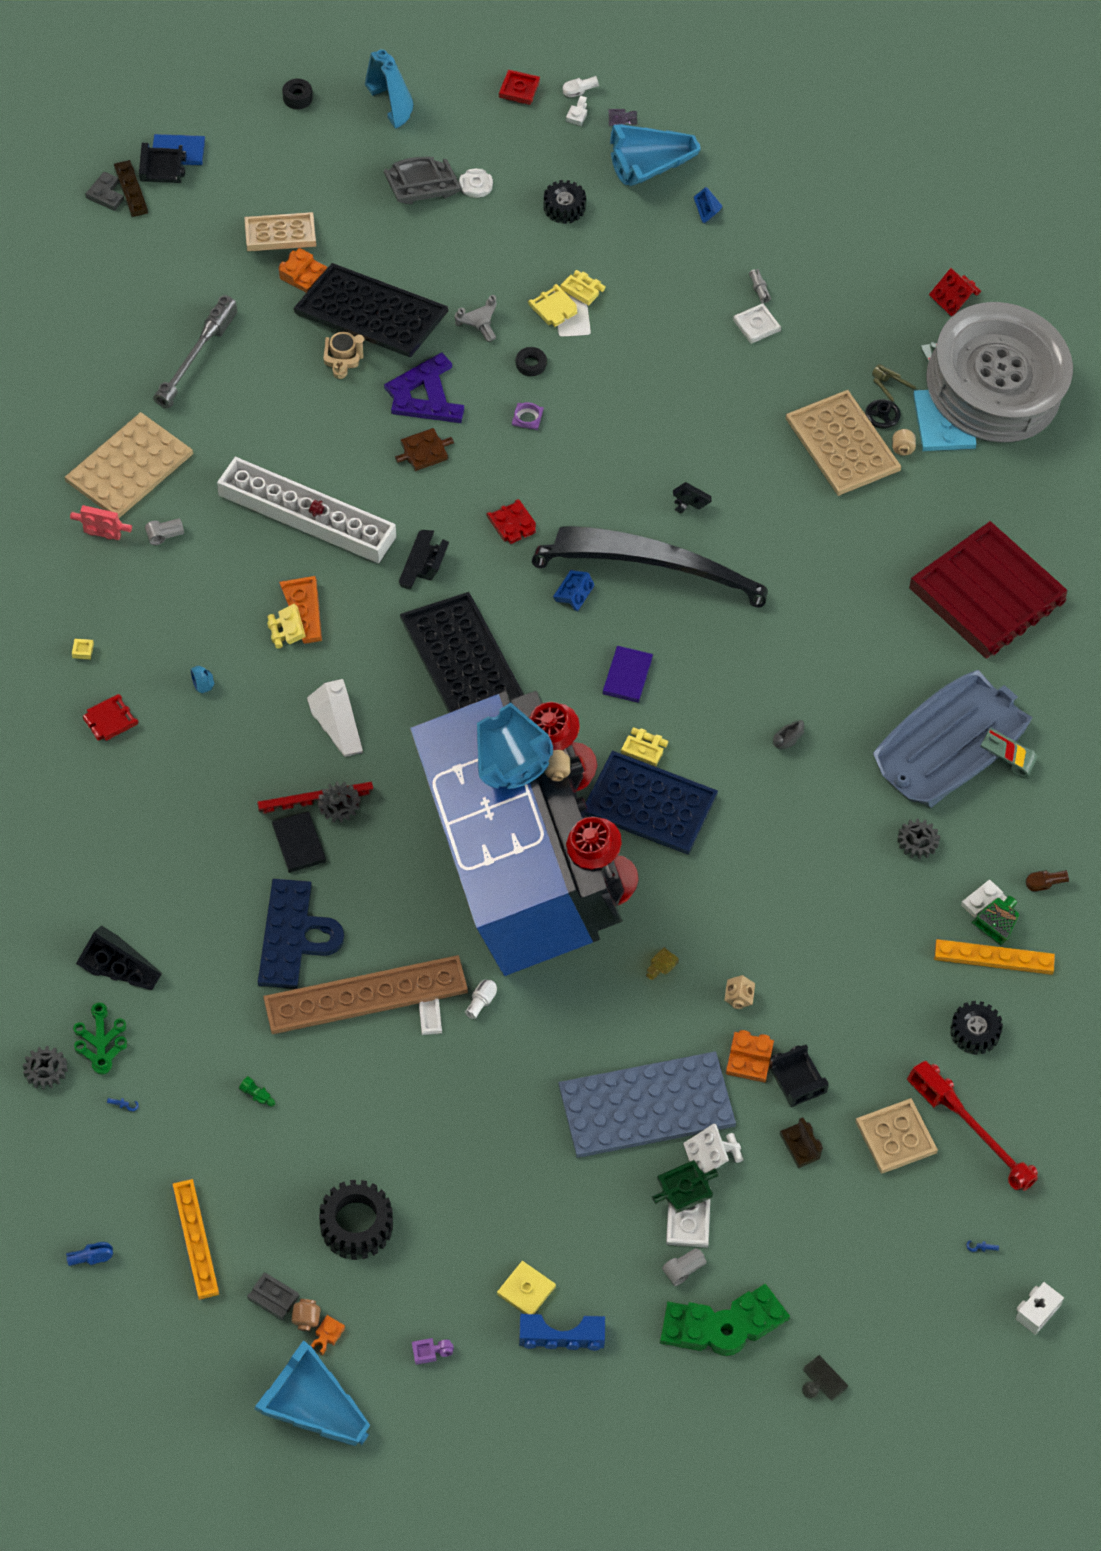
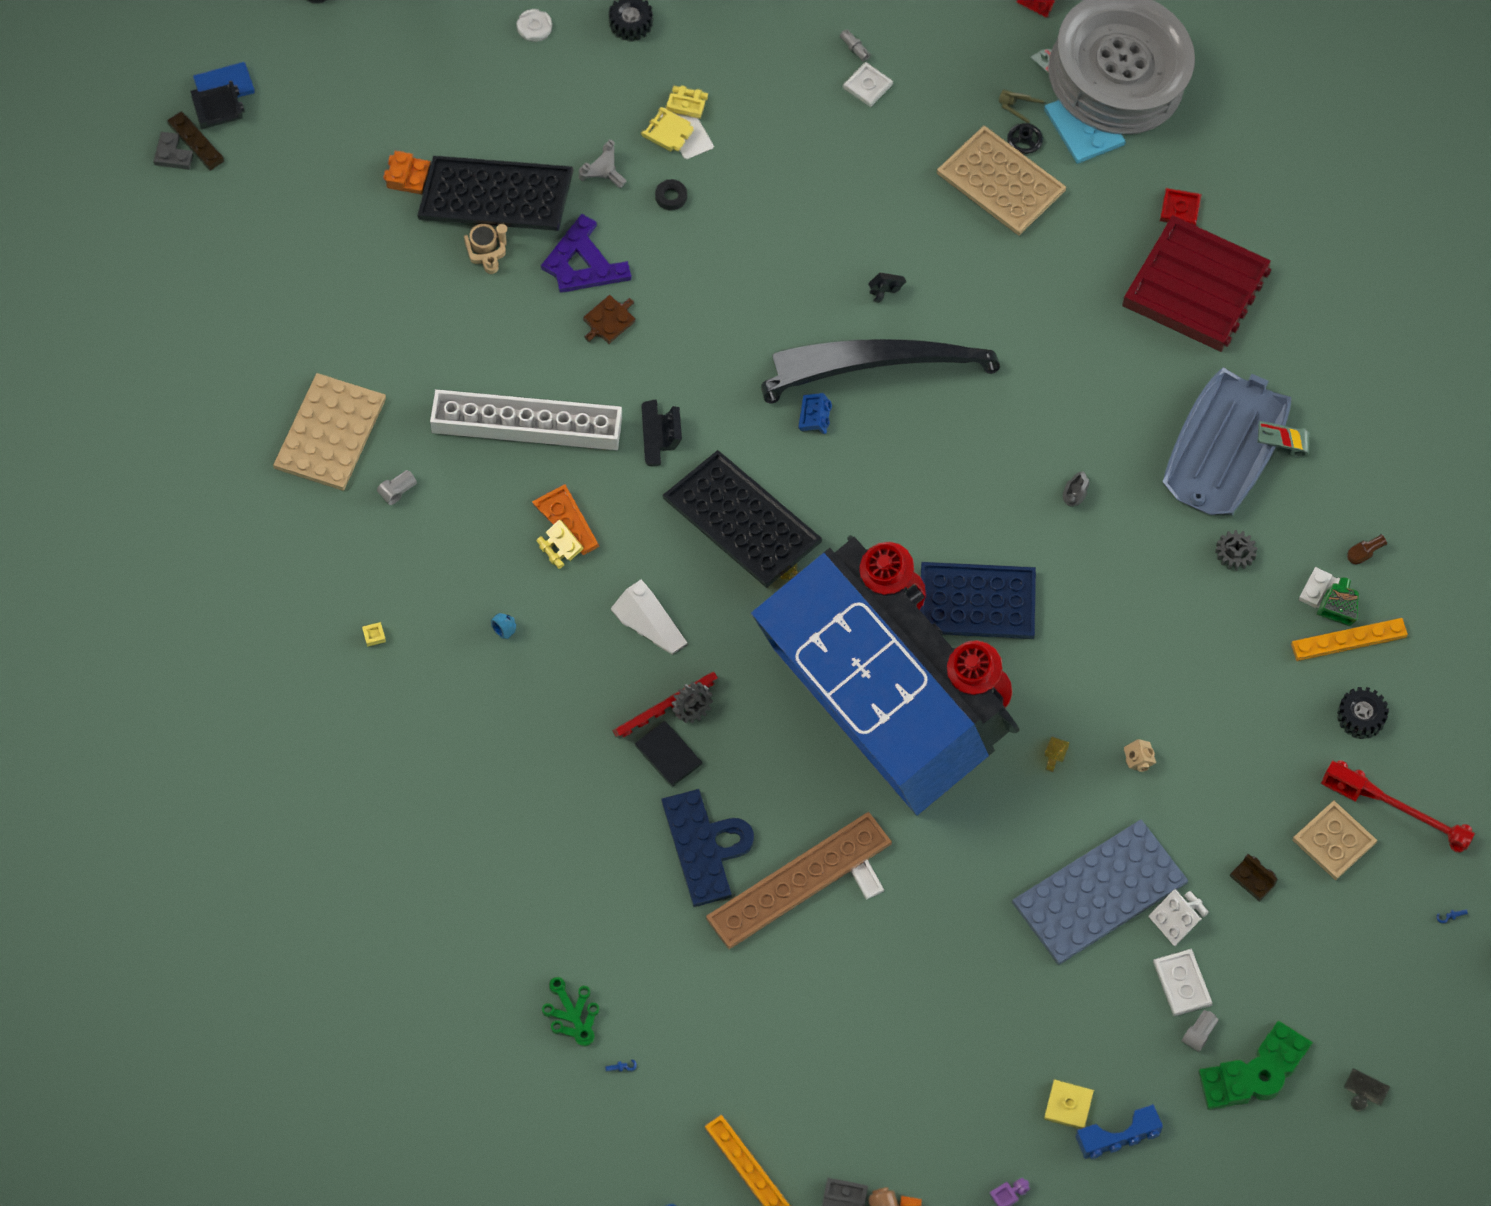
camera: 20 degrees left, 5 degrees up
dark grey gear [23,1046,68,1090] -> none
coral plate [70,505,132,540] -> none
black wedge [76,925,162,990] -> none
red plate [83,694,139,741] -> none
flat silver bar [153,295,237,408] -> none
green piece [239,1076,276,1107] -> none
tan plate [244,212,316,251] -> none
dark red plate [309,499,325,517] -> none
black tyre [319,1180,393,1260] -> none
dark grey slope [383,156,461,204] -> none
white arm [465,979,497,1019] -> none
dark azure cone [477,703,553,789] -> none
red plate [486,499,536,544] -> none
medium lavender piece [512,402,544,430] -> none
tan head [545,750,570,781] -> none
dark purple tile [603,646,653,703] -> none
light yellow plate [621,727,669,767] -> none
dark green plate [652,1160,718,1214] -> none
orange plate [726,1030,774,1083] -> none
black panel [769,1044,829,1108] -> none
tan head [892,429,916,456] -> none
none -> red tile [1160,188,1202,226]

